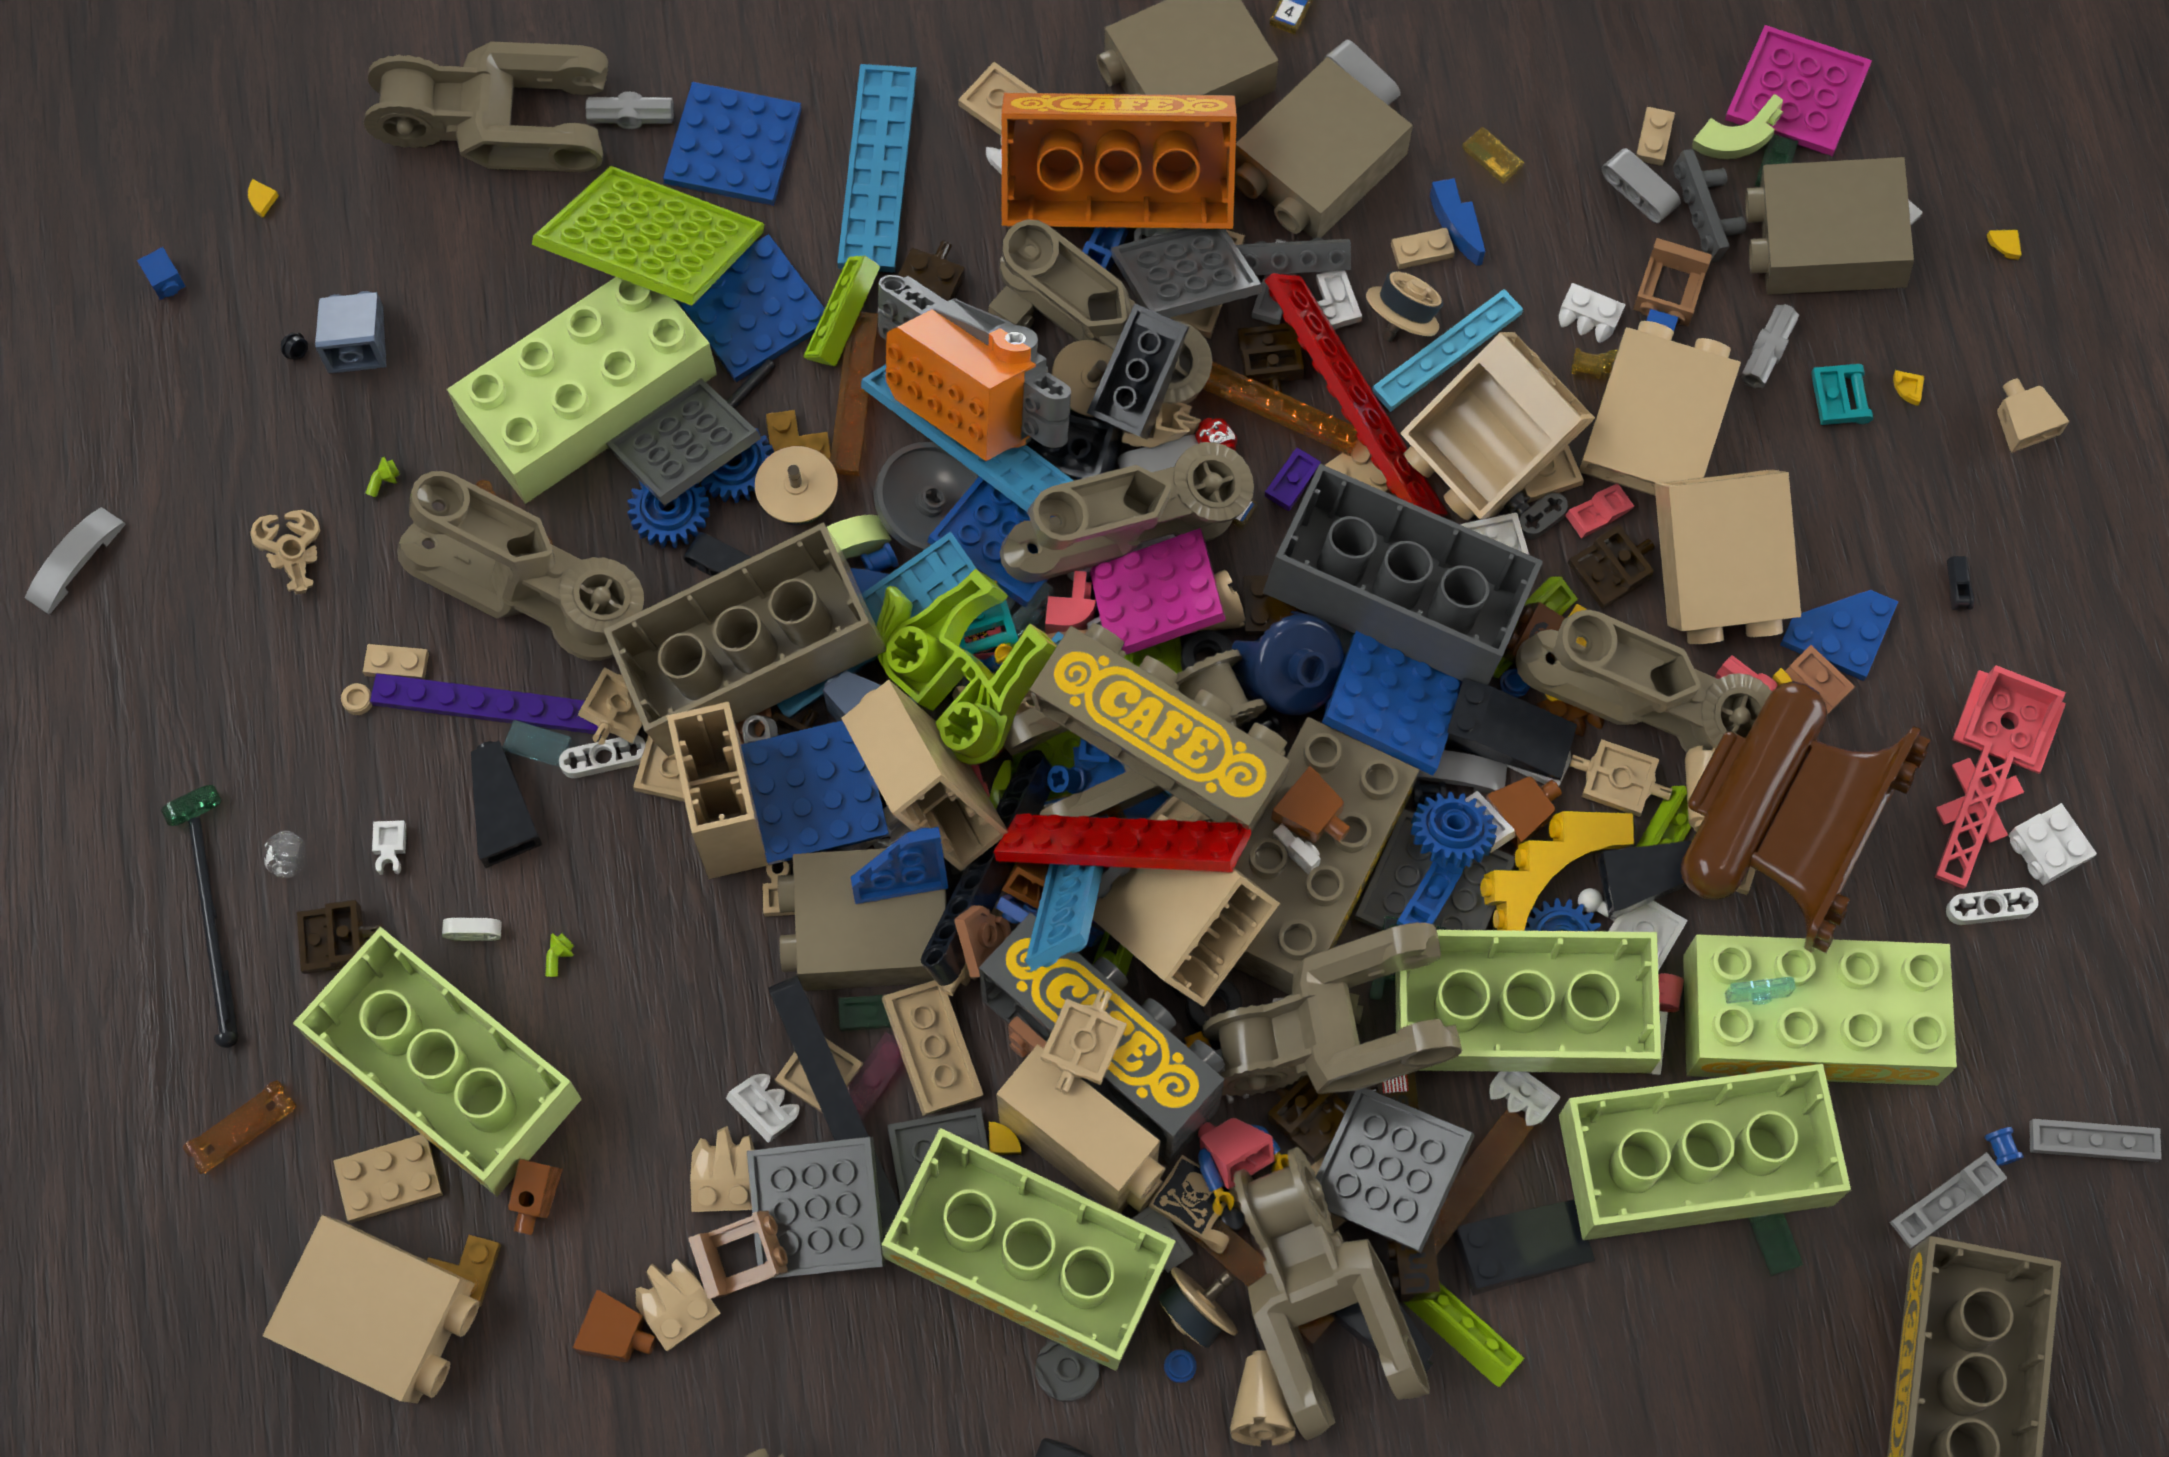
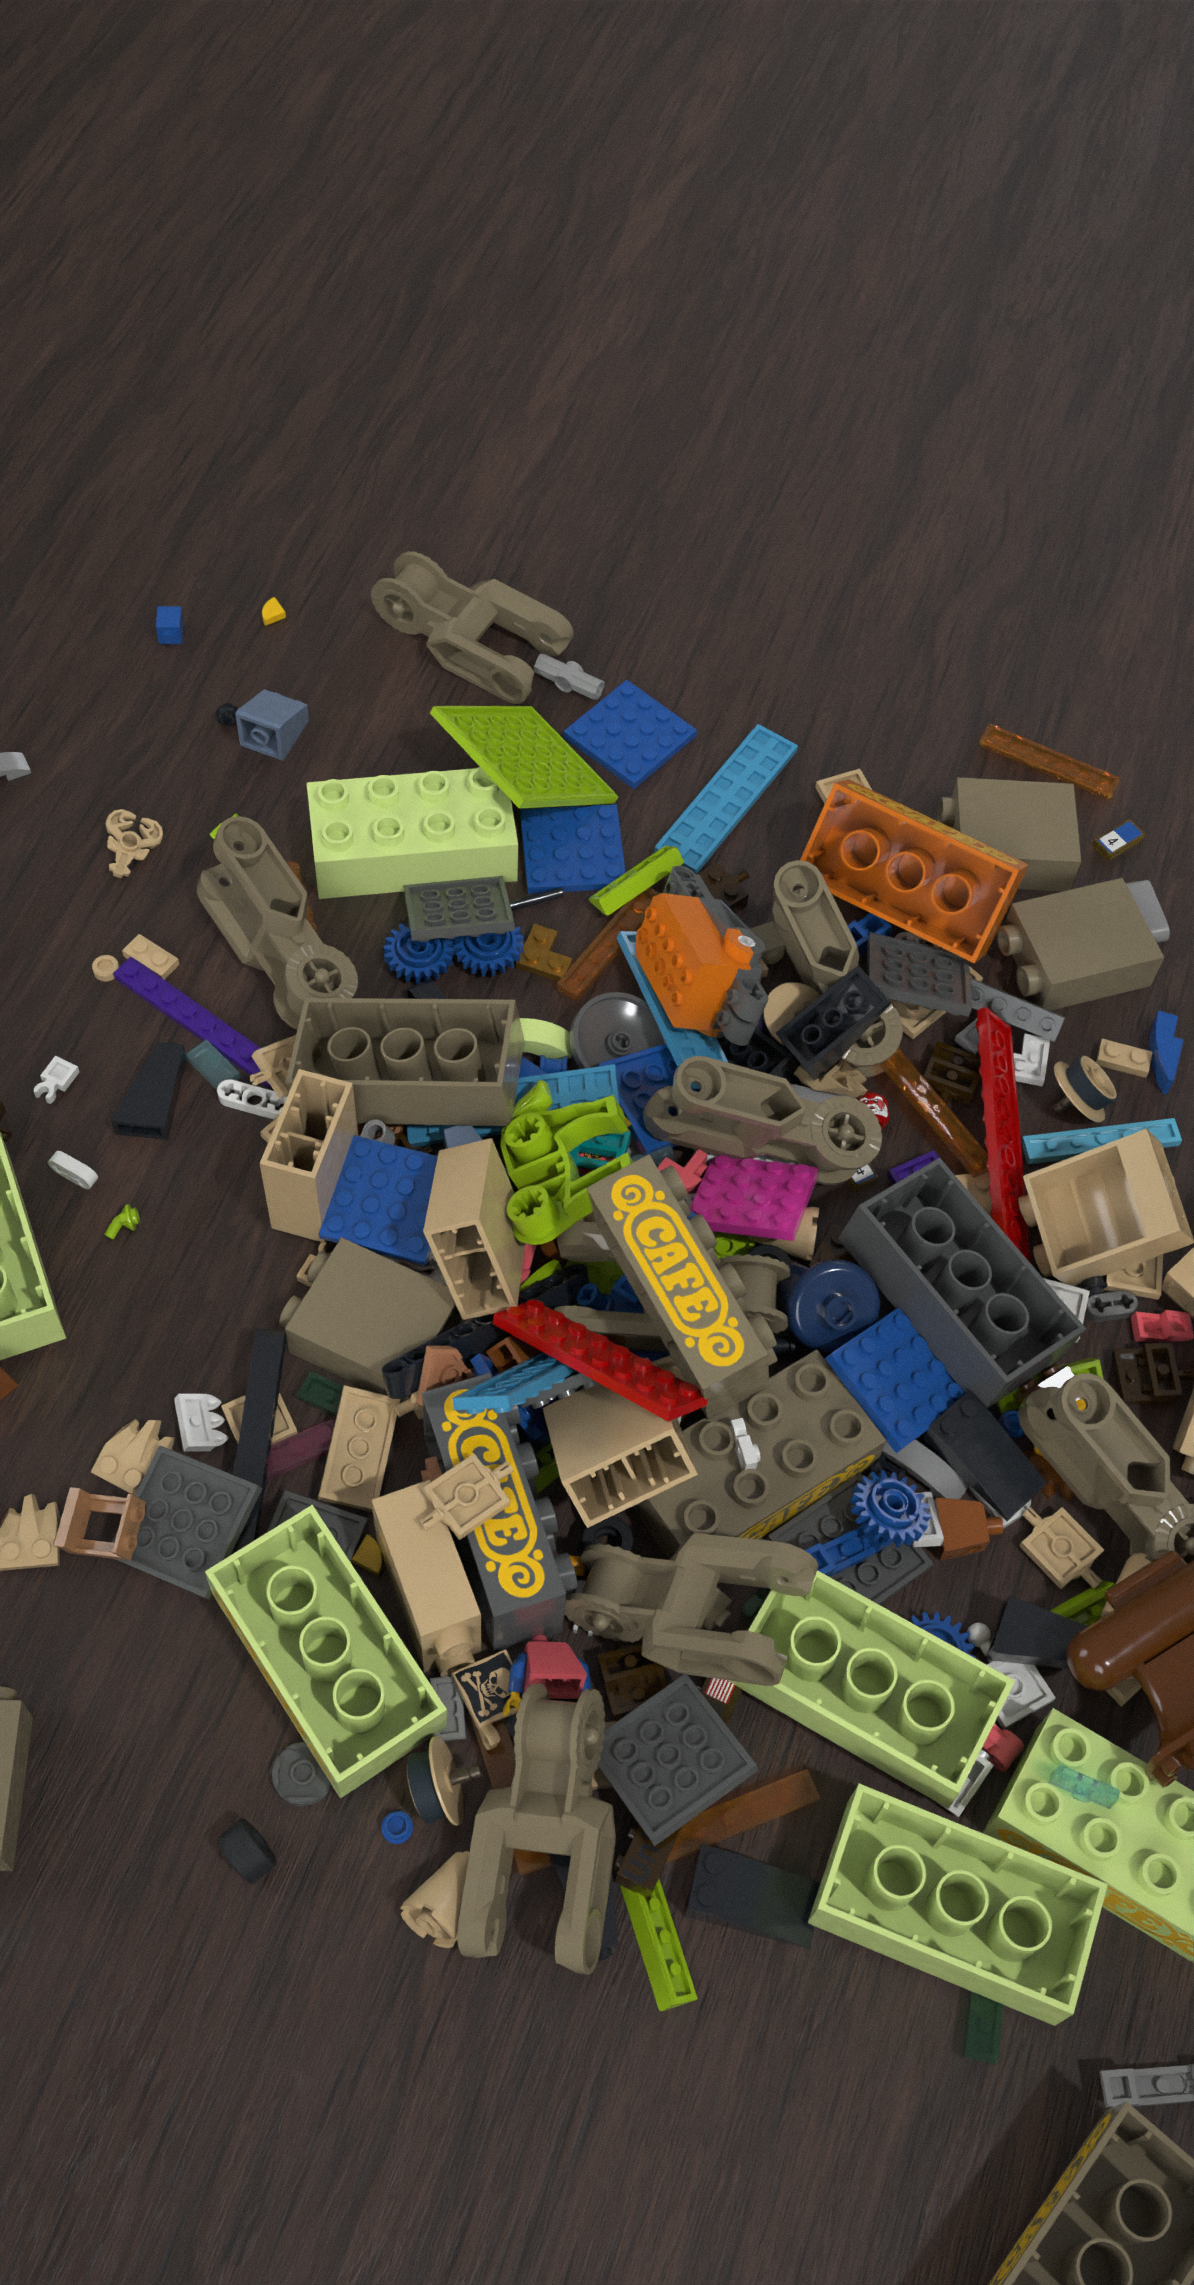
camera: 25 degrees right, 10 degrees down
tan piece [755,446,838,525] -> none
blue plate [851,827,948,904] -> none
dark orange torso [1271,766,1351,843] -> none
yellow arch [1480,811,1634,931] -> none
white plate [1490,1071,1561,1126] -> none

